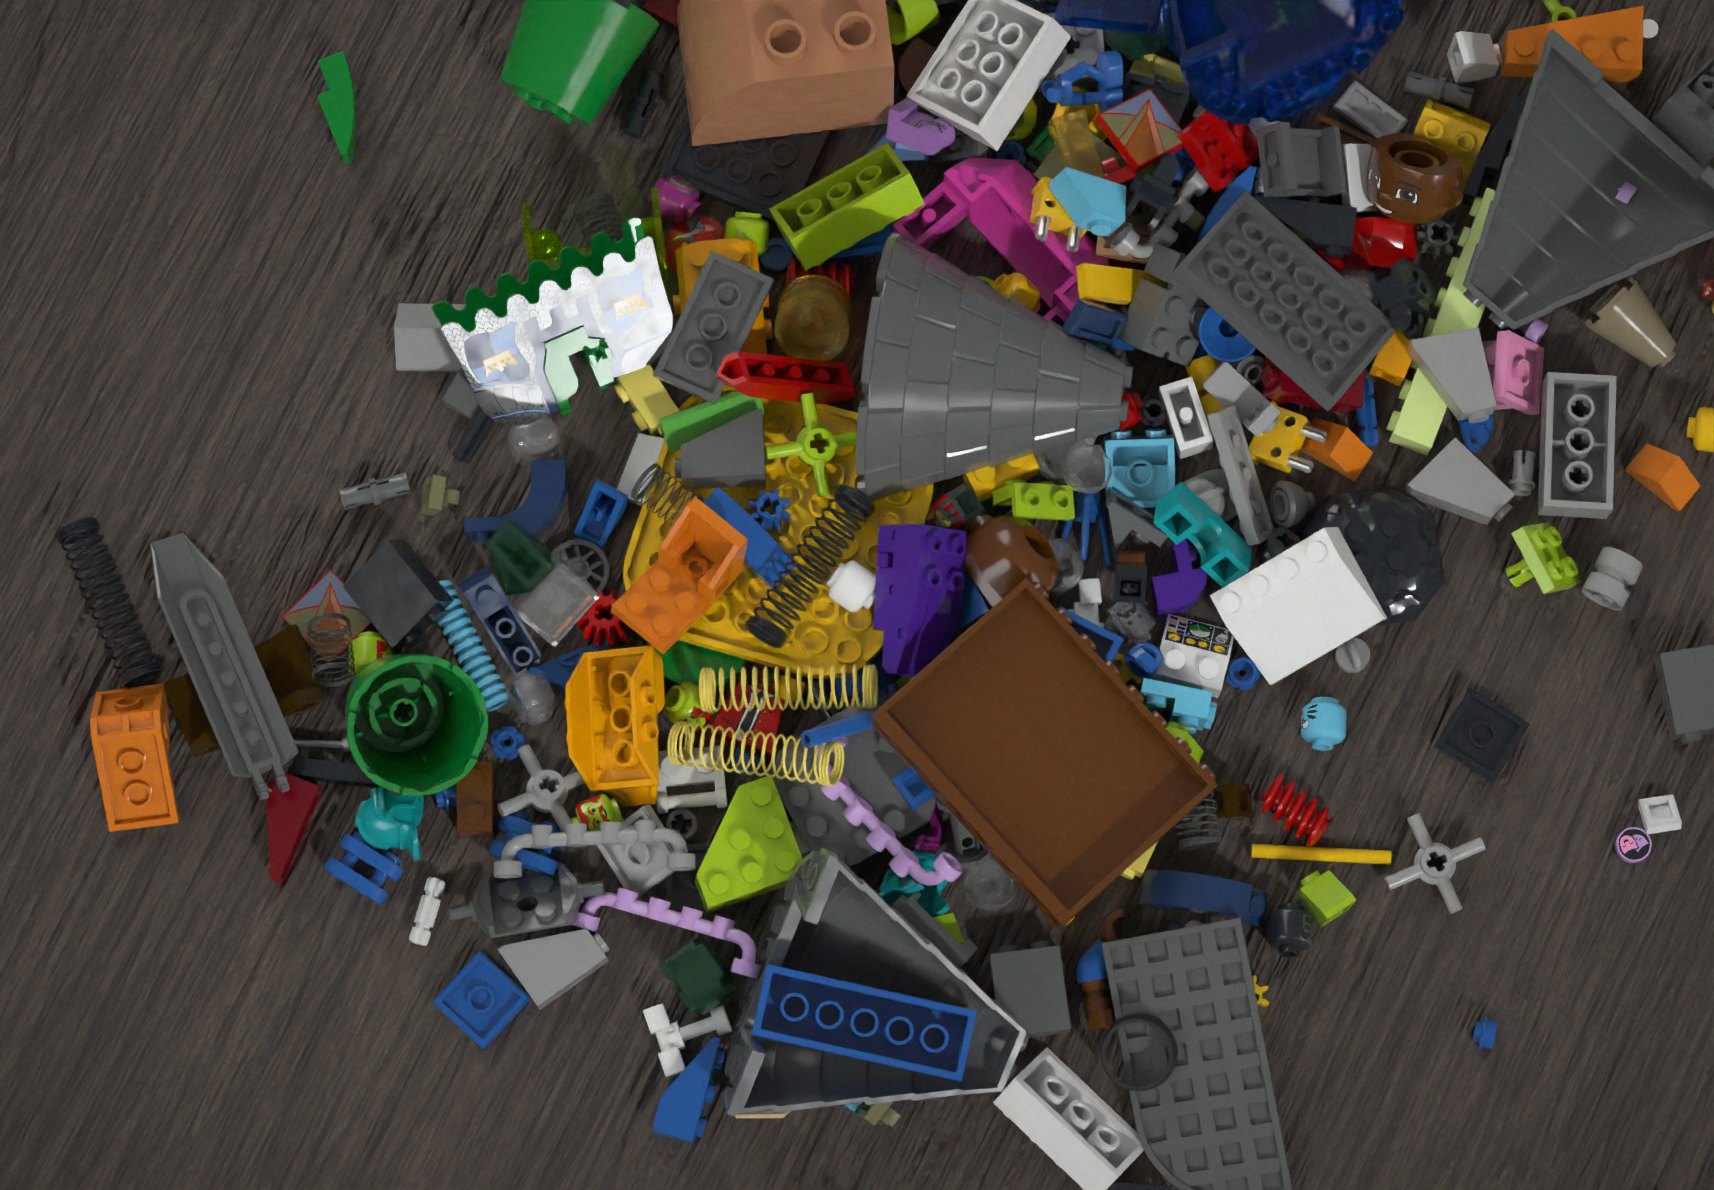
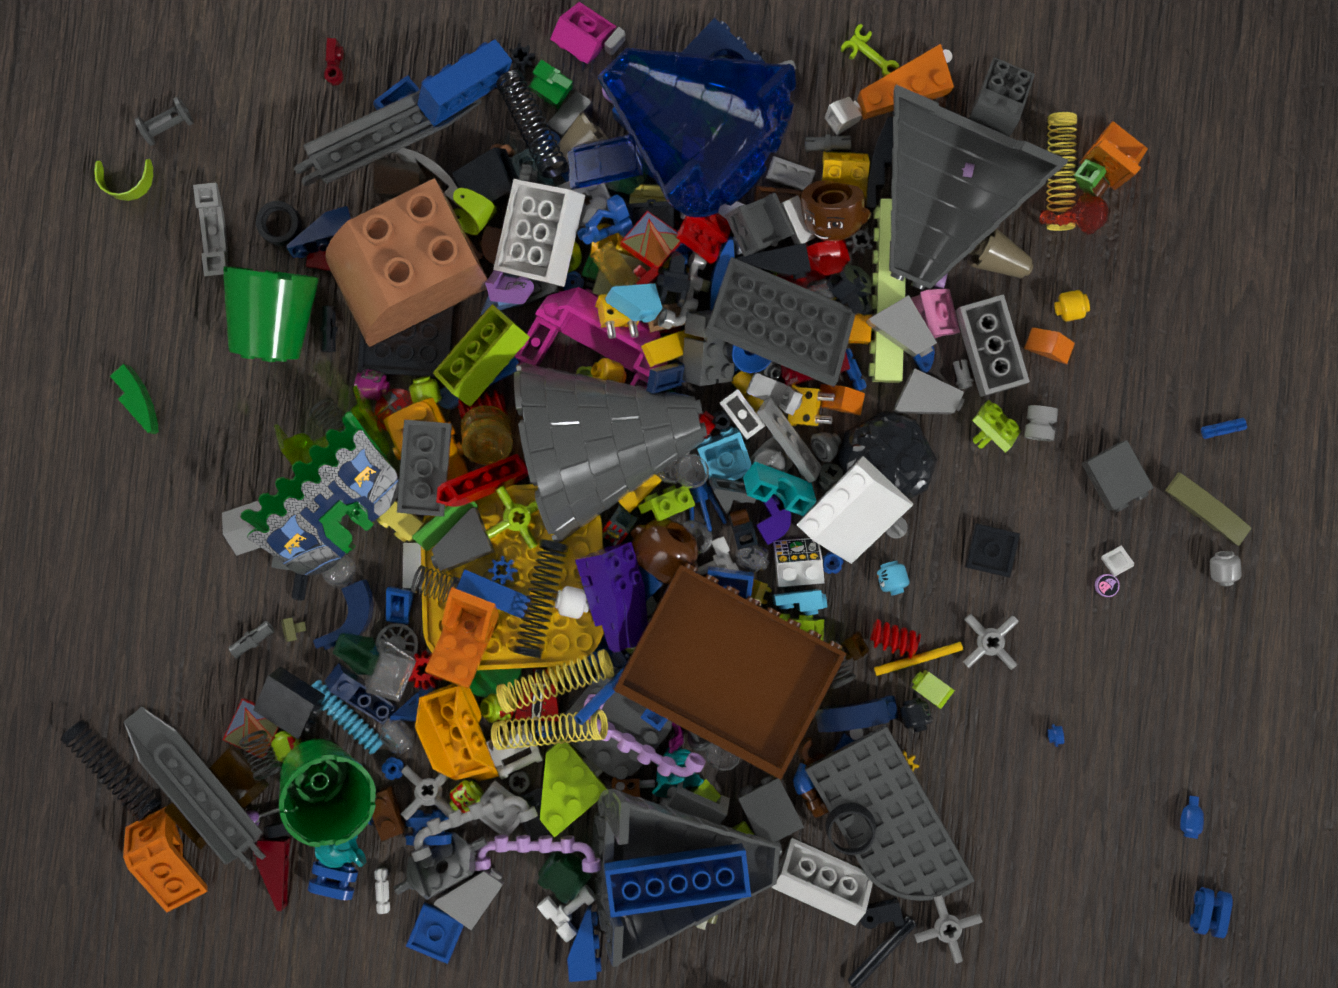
camera: 25 degrees left, 10 degrees up
blue tile [1124,642,1164,679] -> none

